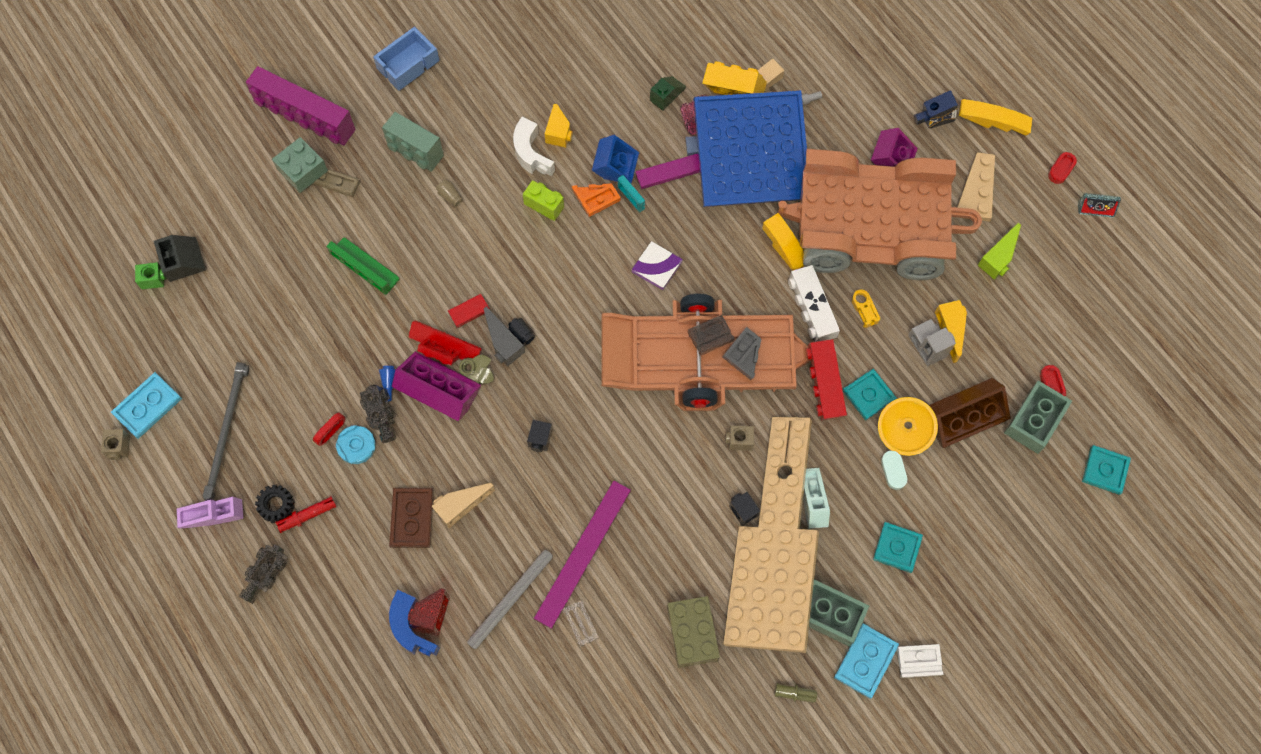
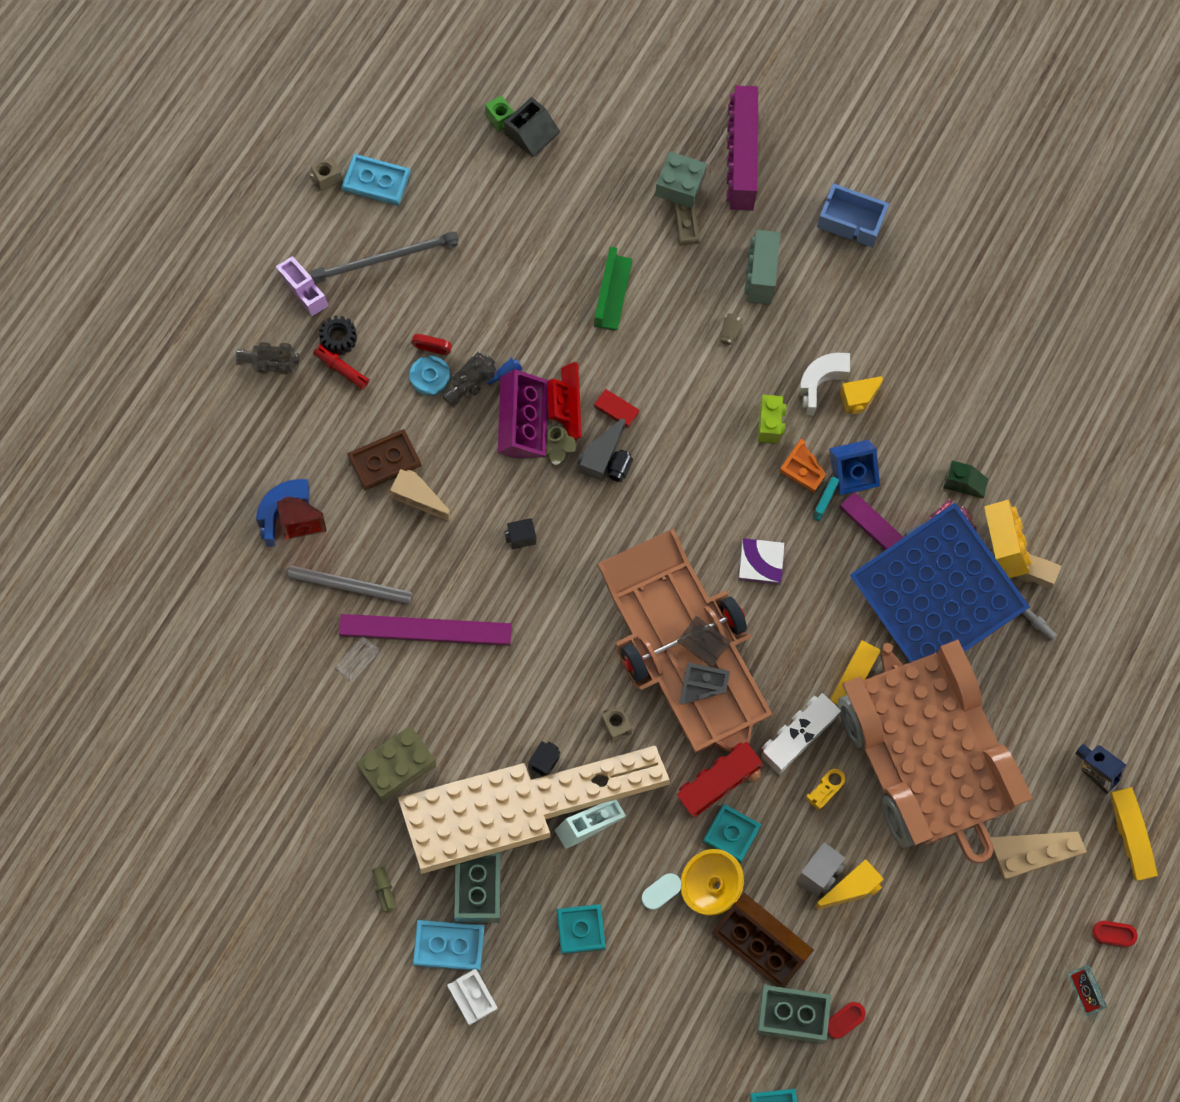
camera: 60 degrees right, 0 degrees up
magenta slope [871,128,918,167] -> none
lime slope [978,223,1021,280] -> none

